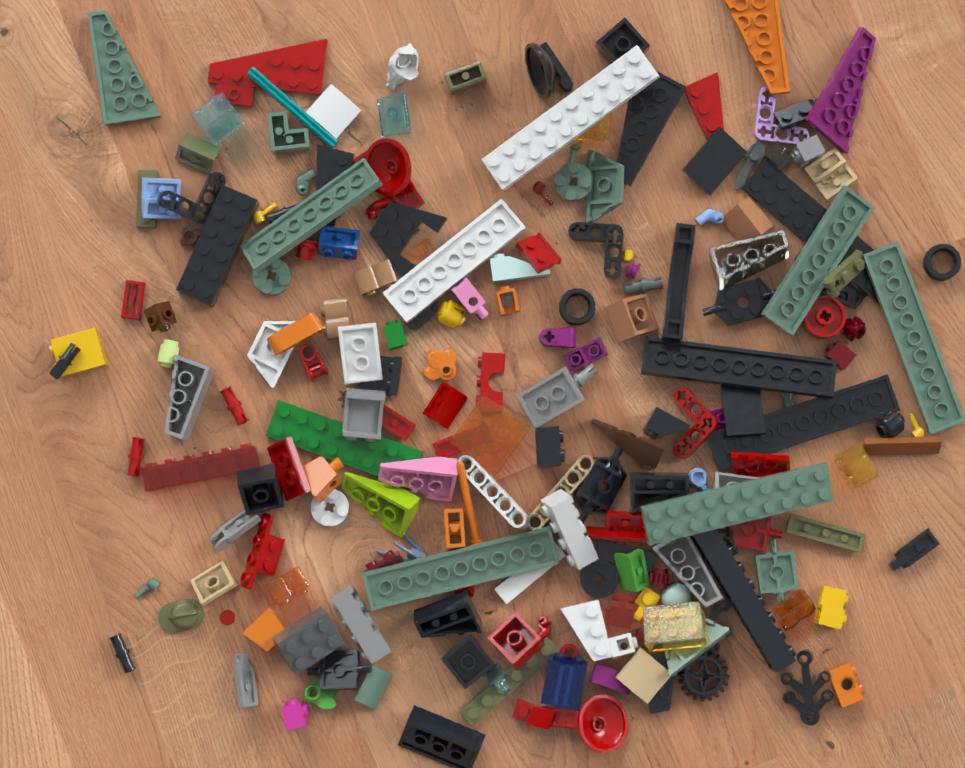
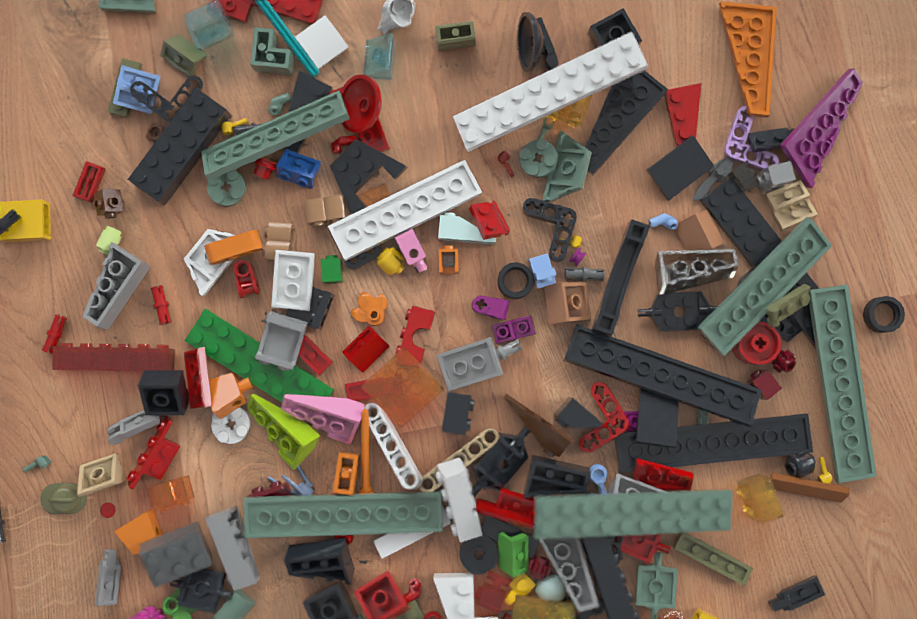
camera: 20 degrees right, 0 degrees up
none -> light blue brick [528,254,556,288]

